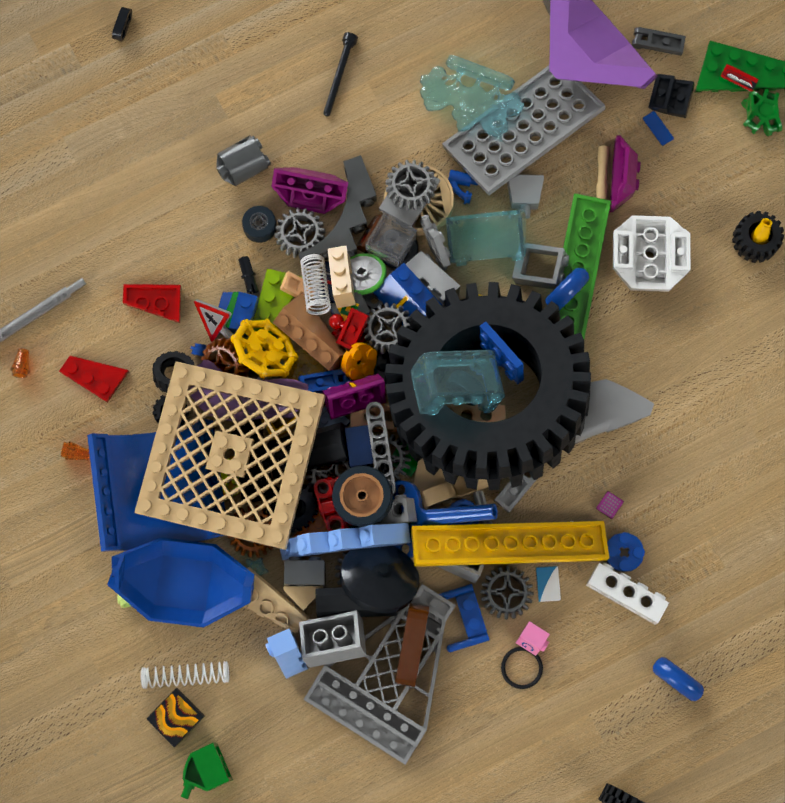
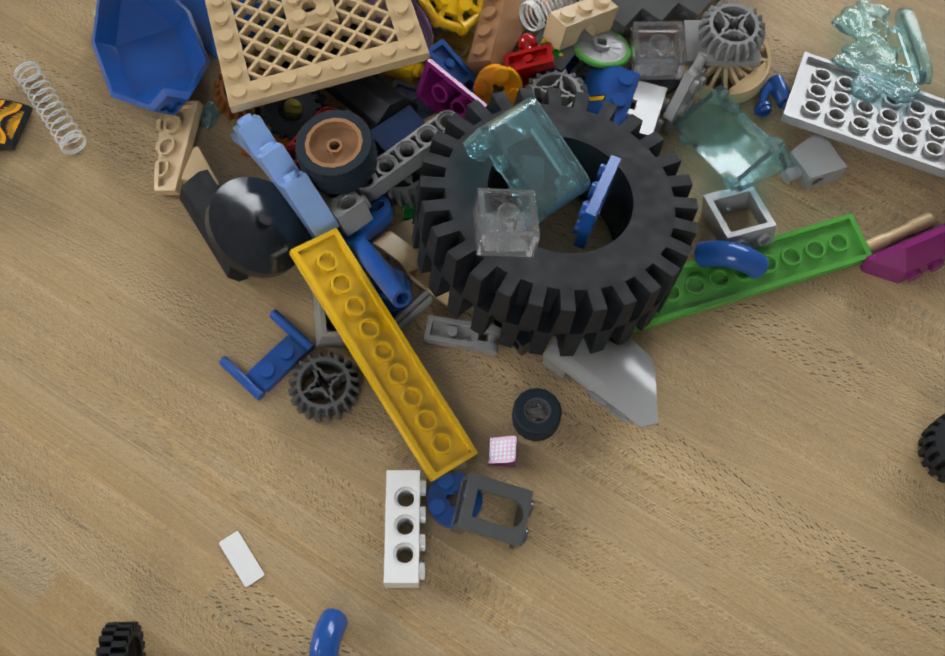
camera: 60 degrees right, 10 degrees down
light blue wedge [265,629,308,679] -> none
dark grey brick [284,557,326,588] -> none
light grey brick [299,610,367,668] -> none
light grey wing [303,584,456,765] -> none
reddish brown beam [395,603,429,687] -> none
black tyre [501,647,543,689] -> none
bright pink brick [516,621,550,656] -> none
sticker [536,566,561,602] -> none
white piece [613,215,691,292] -> none
none -> white sticker [219,531,264,587]
none -> dark grey panel [450,472,534,550]
none -> clear brick [473,188,540,257]
none -> black wheel [512,388,562,441]

